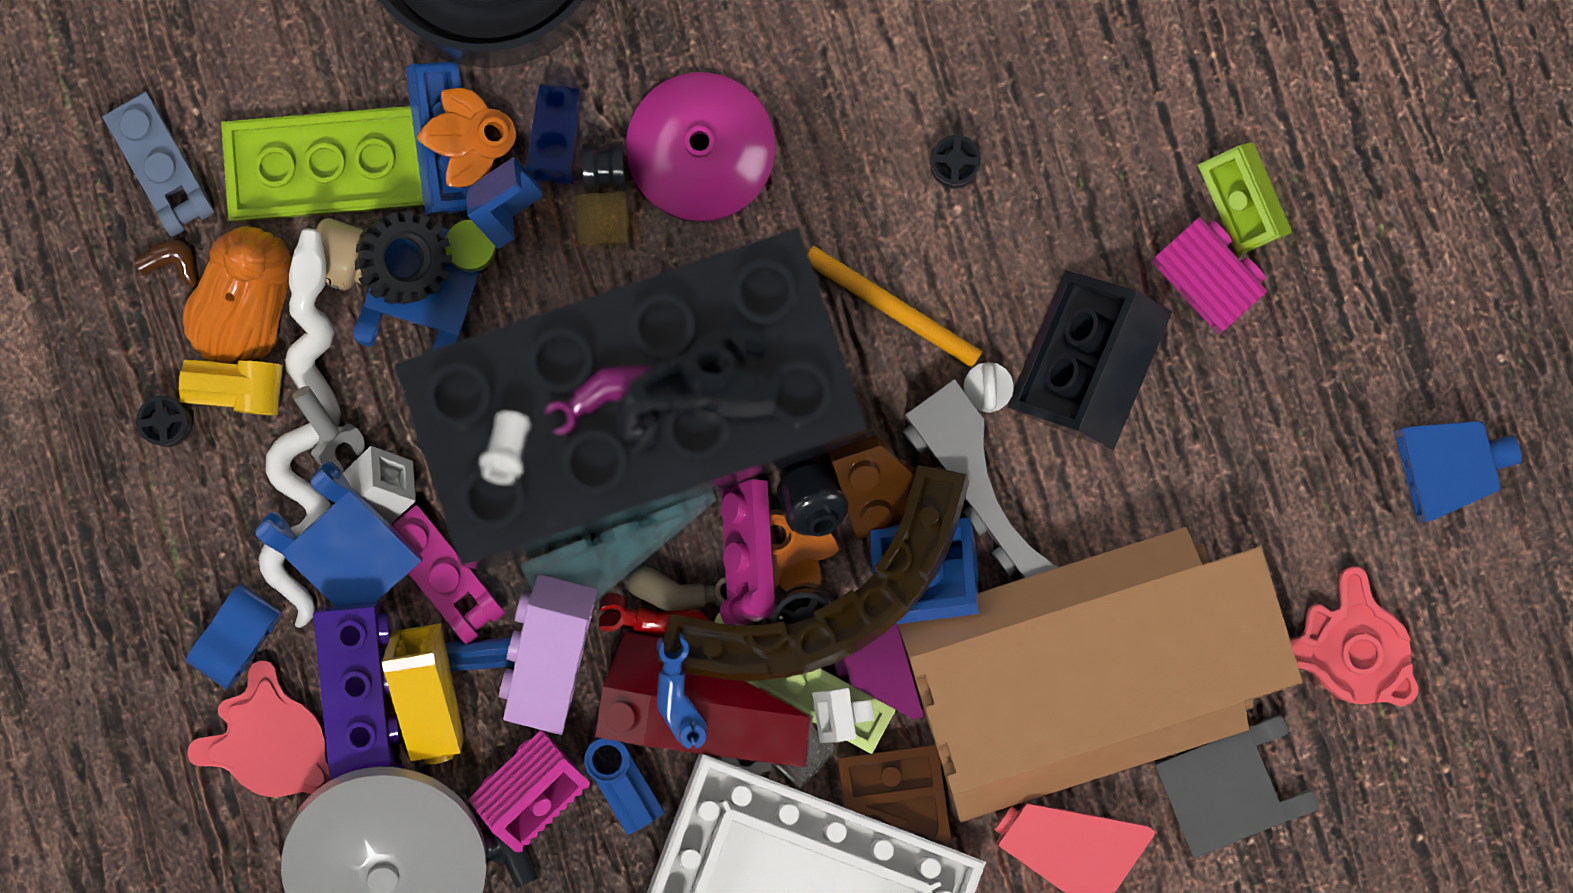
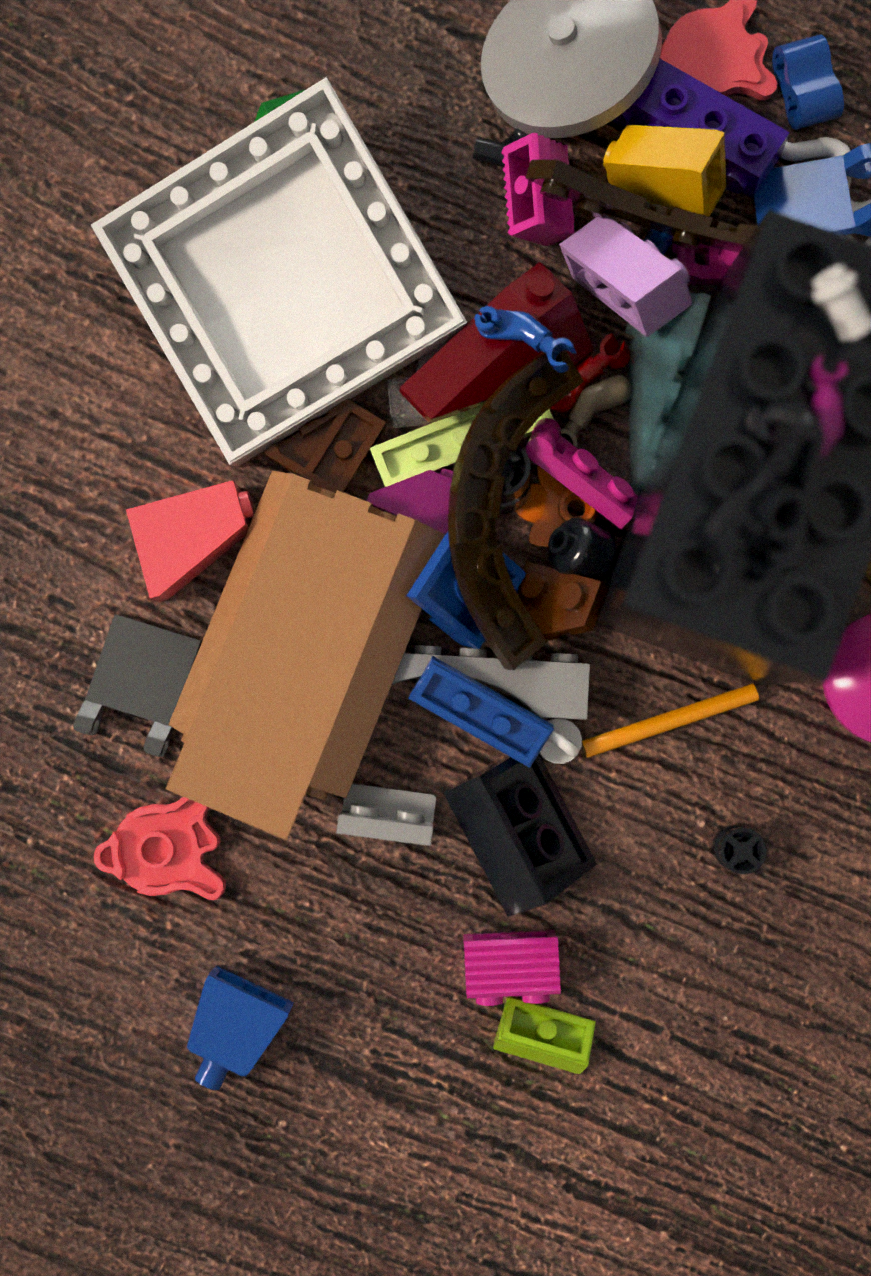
camera: 125 degrees right, 0 degrees up
blue piece [584,737,665,835] -> none
white tile [812,688,874,743] -> none
none -> light grey bracket [336,783,436,846]
none -> blue tile [408,656,554,768]
none -> dark brown plate [525,159,757,253]

